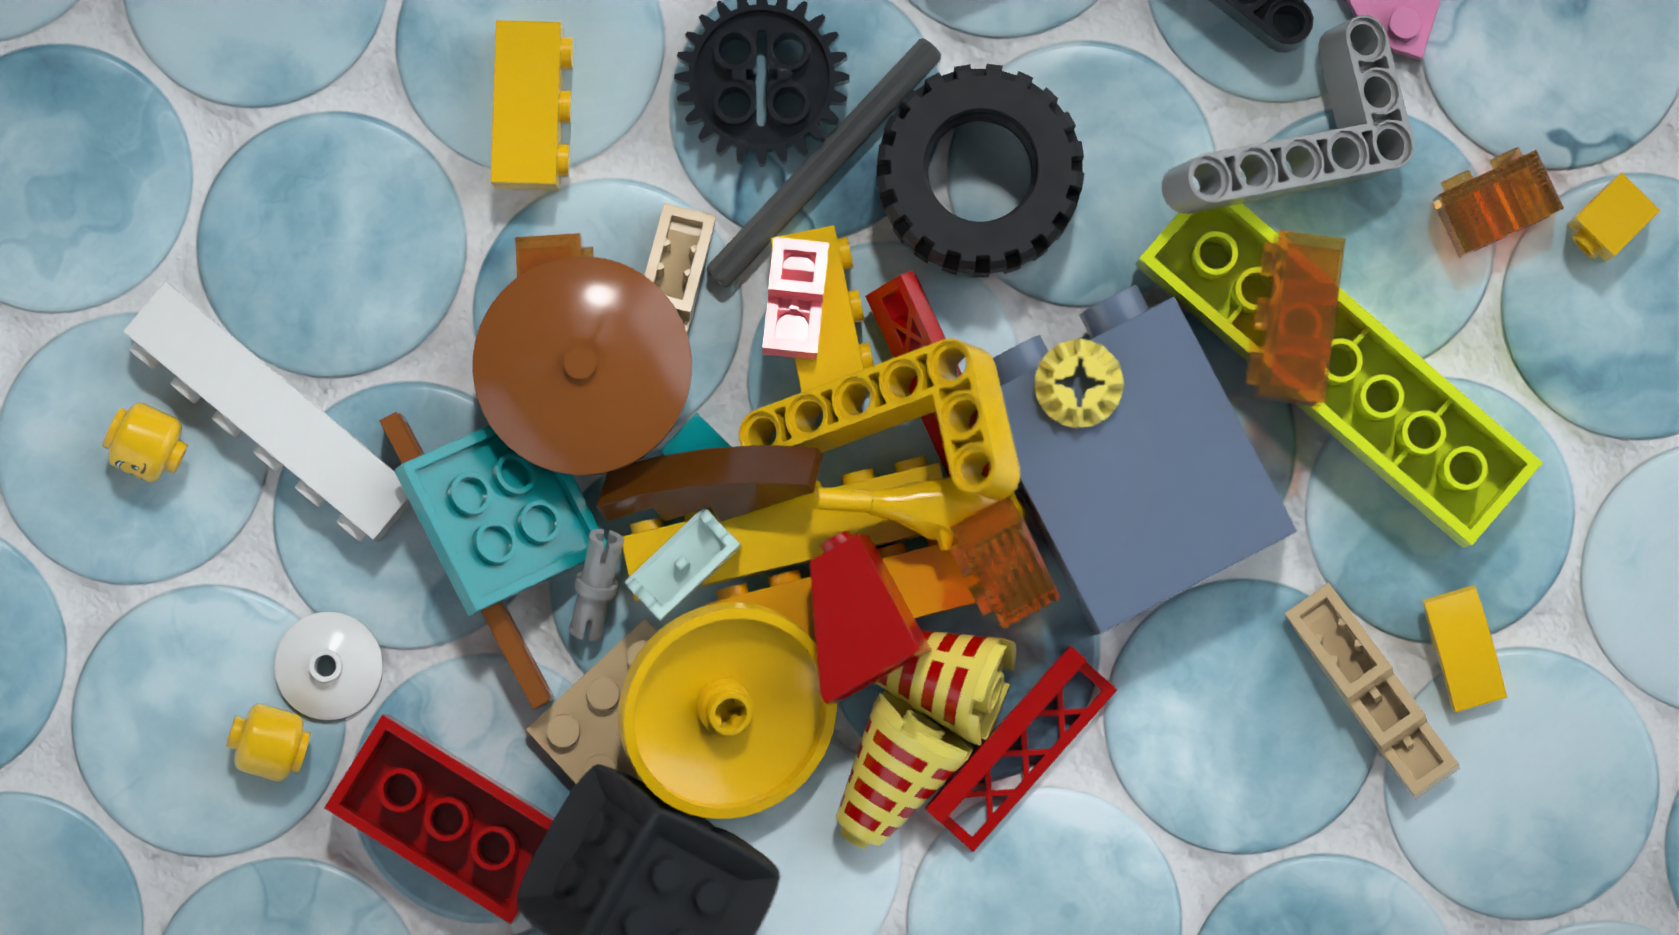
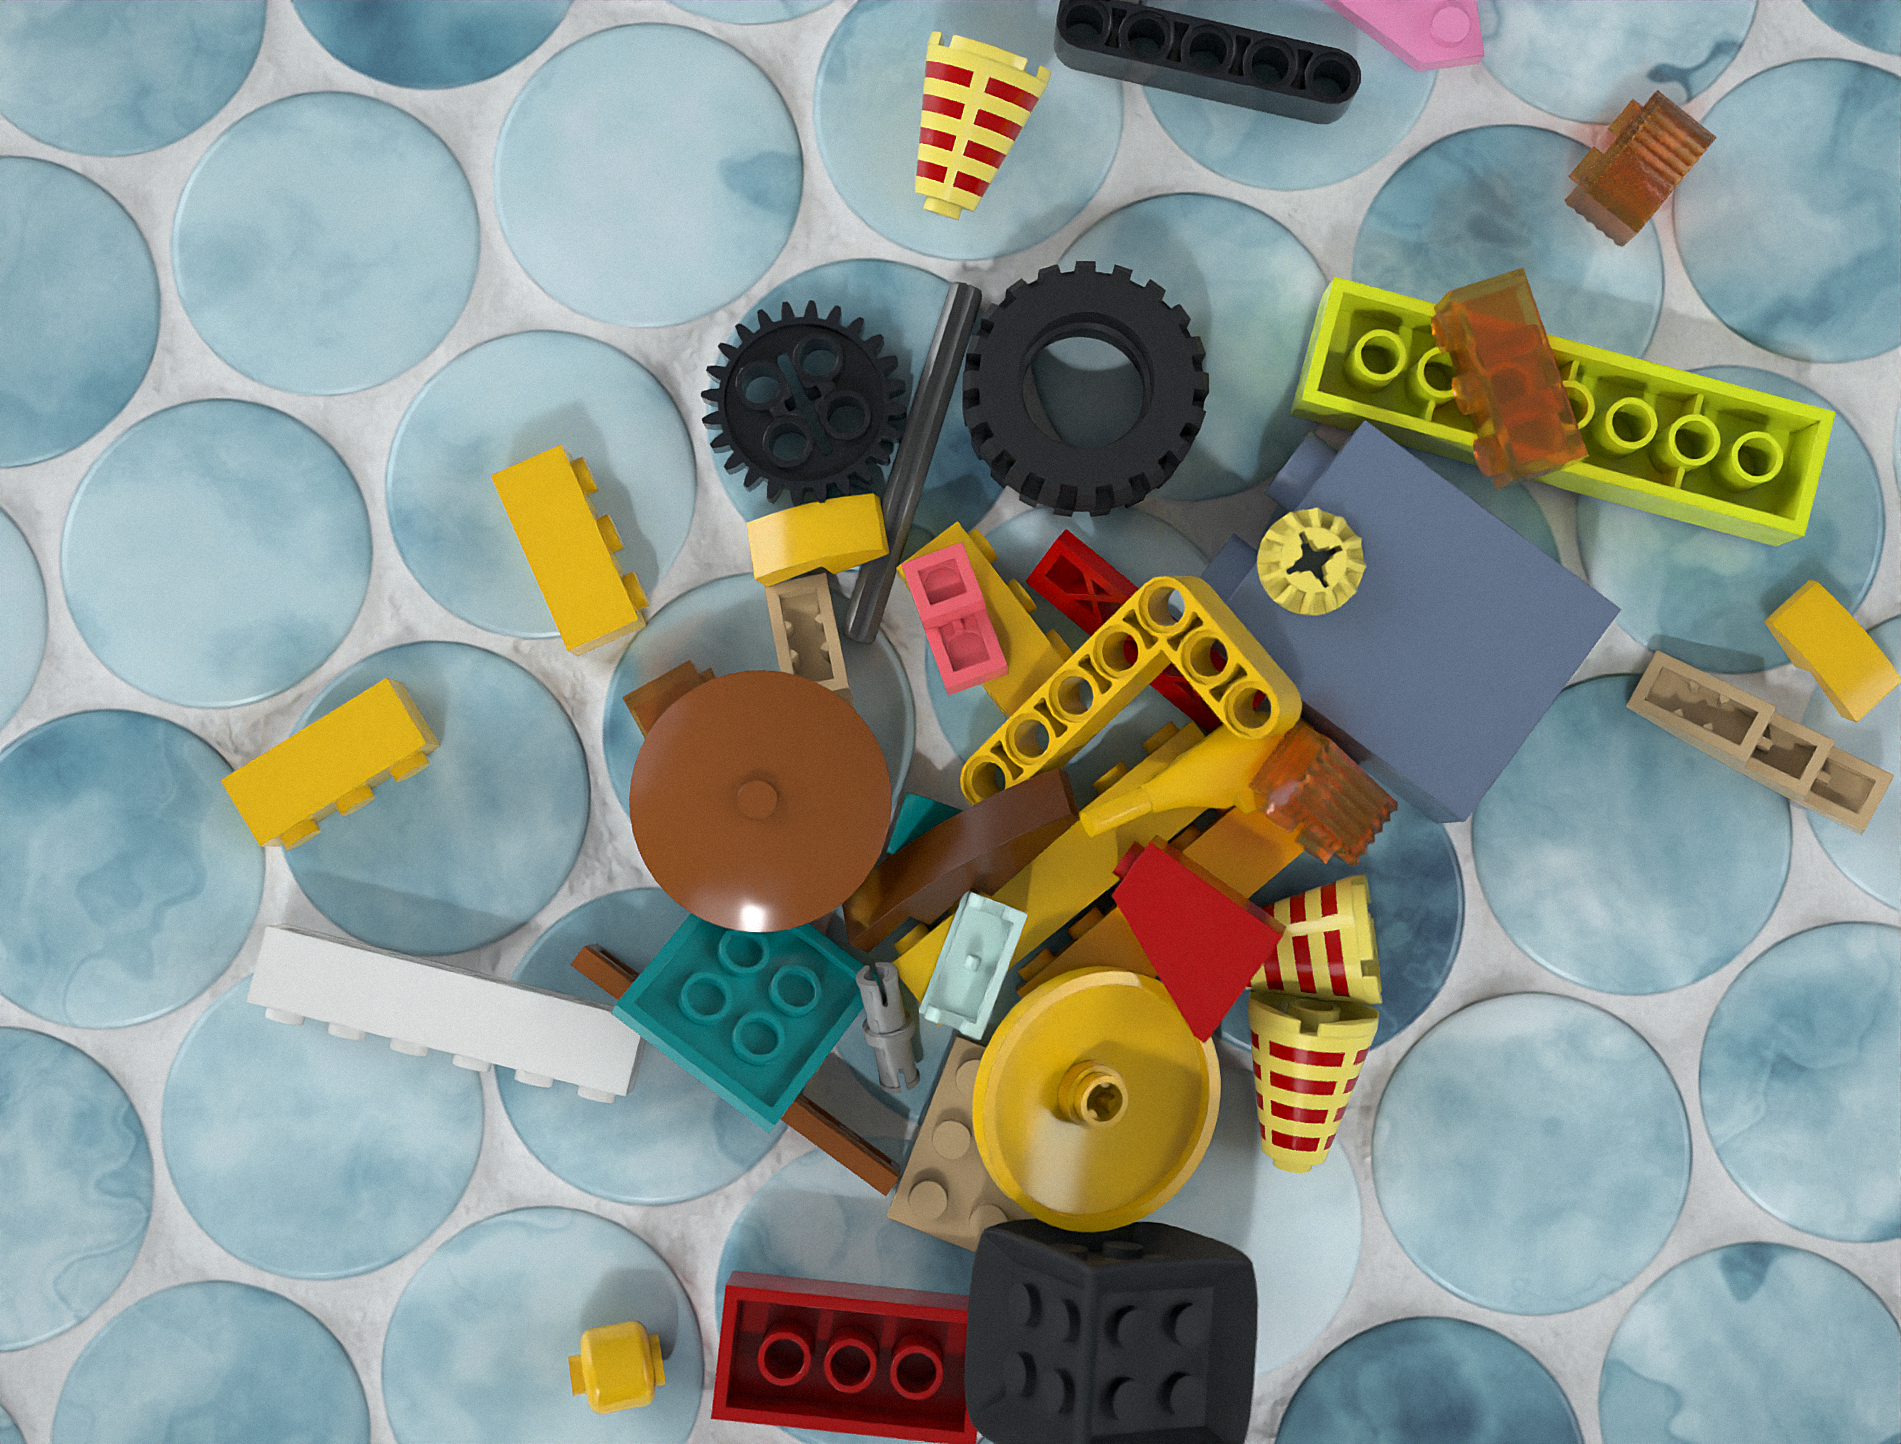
camera: 30 degrees left, 0 degrees up
yellow head [102,402,188,483] -> none
white dish [274,612,383,720] -> none
red fence [924,646,1117,852] -> none
light grey beam [1161,15,1414,214] -> none
yellow brick [1567,172,1661,262] -> none
none -> yellow brick [220,678,441,851]
none -> yellow slope [746,493,889,587]

